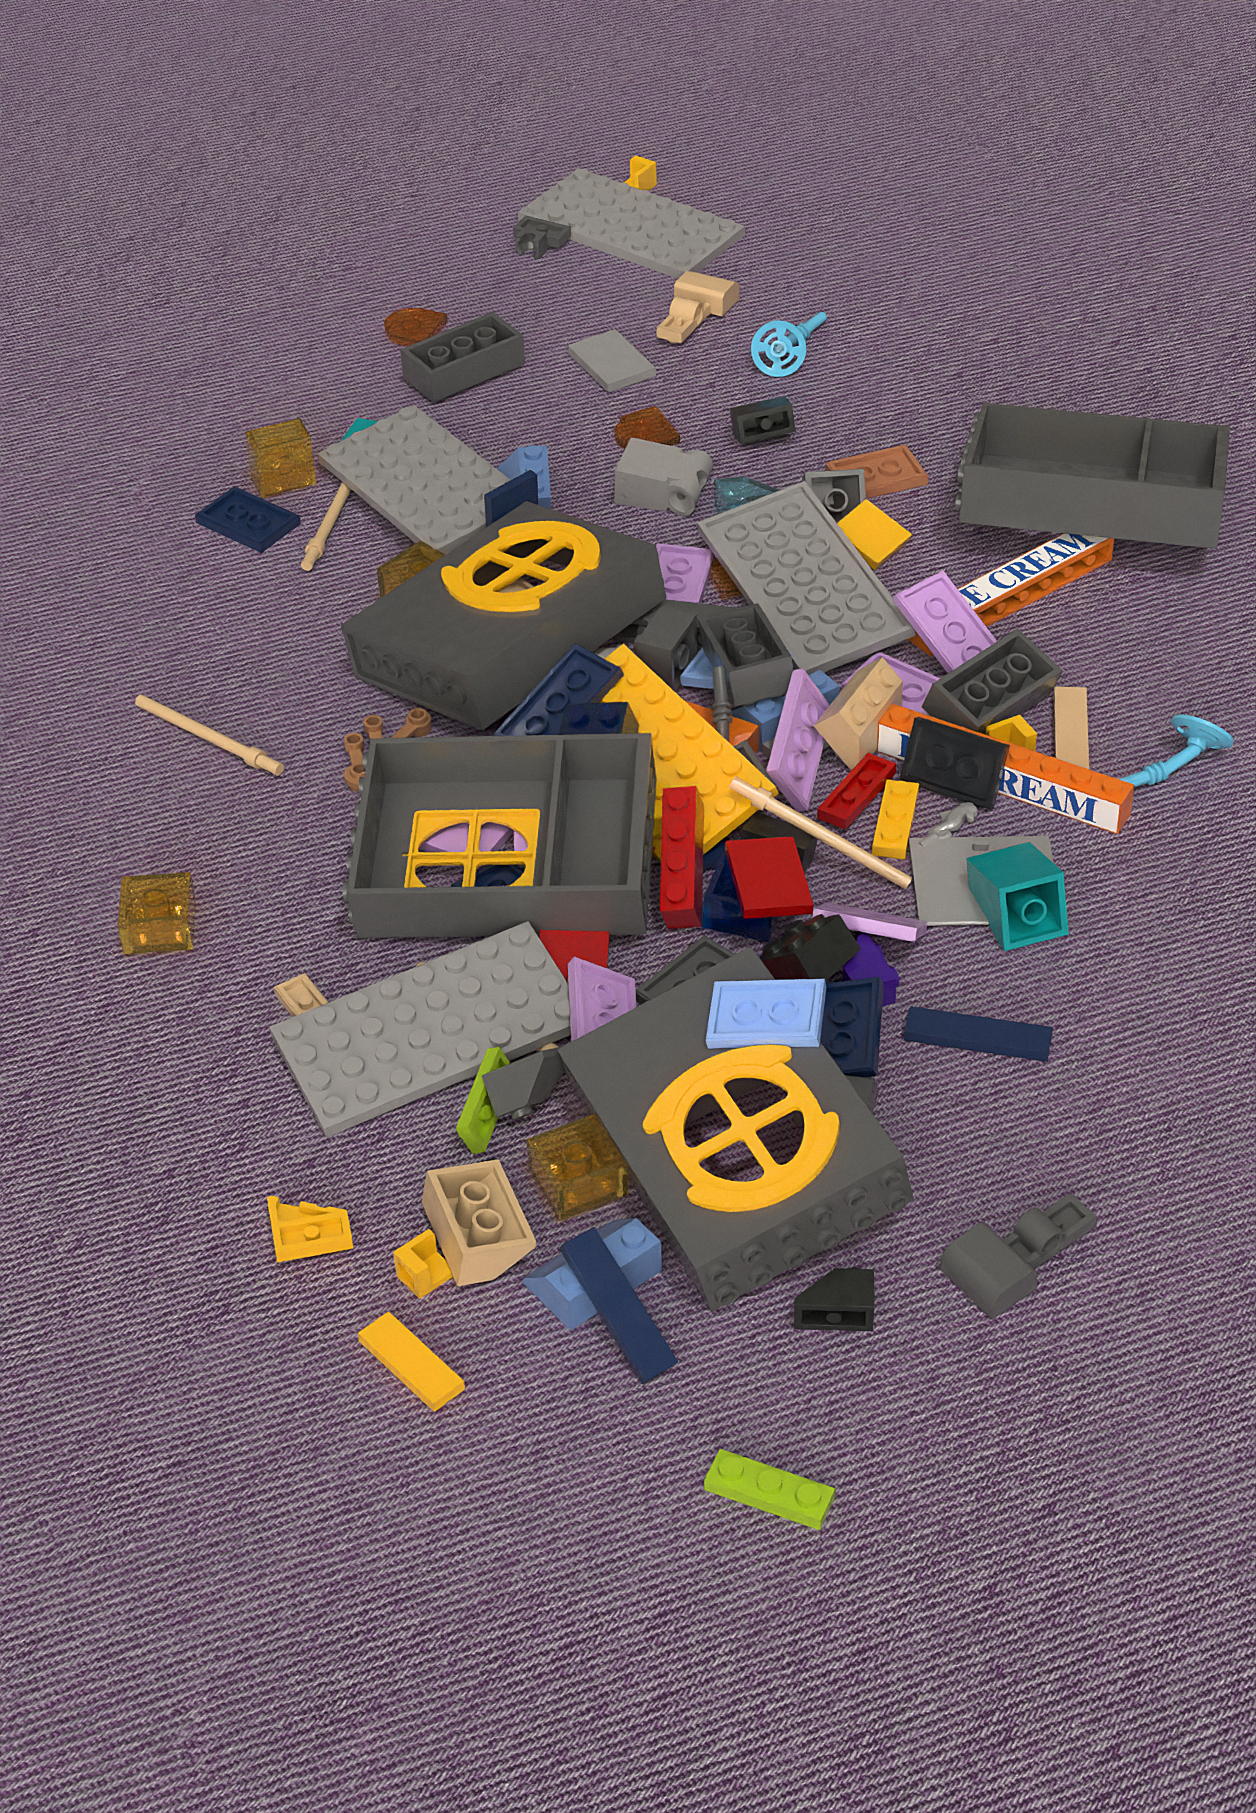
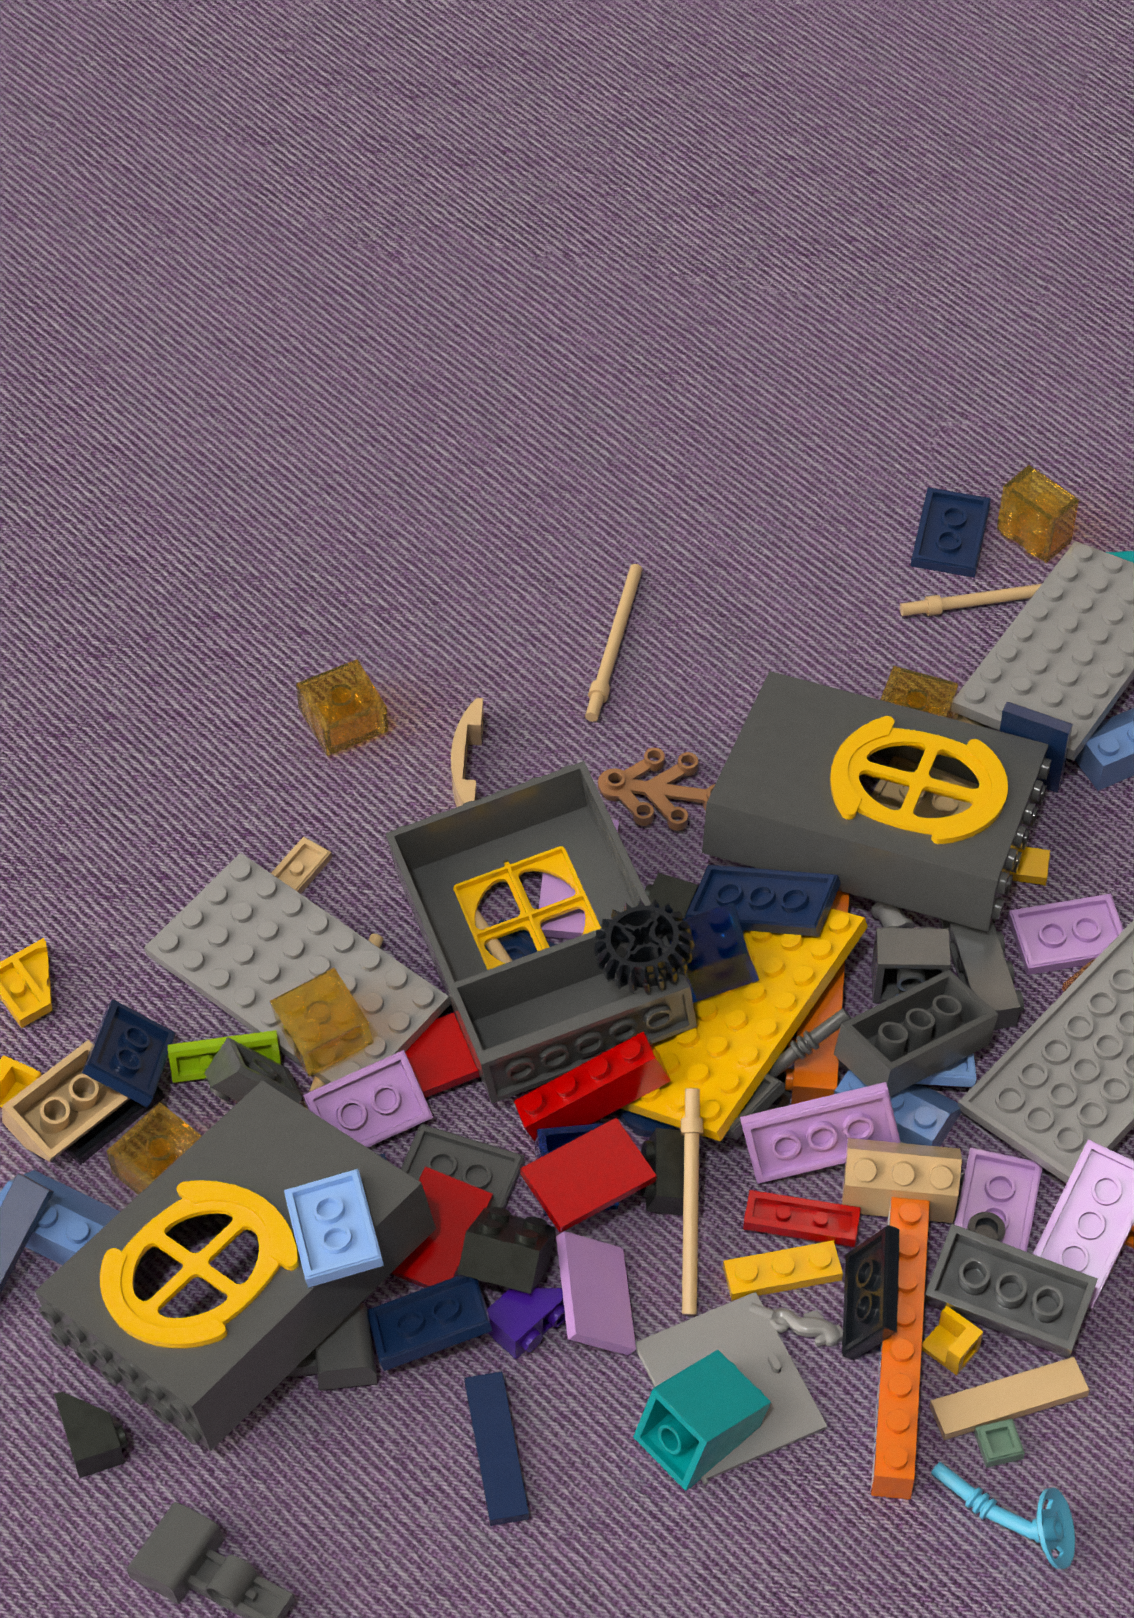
camera: 65 degrees right, 10 degrees up
none -> dark blue tile [82,999,176,1107]
none -> clear yellow brick [270,968,374,1077]
none -> tan slope [451,698,484,807]
none -> black gear [594,899,694,994]
none -> black tile [967,1212,1005,1243]
none -> sand green tile [974,1418,1025,1468]

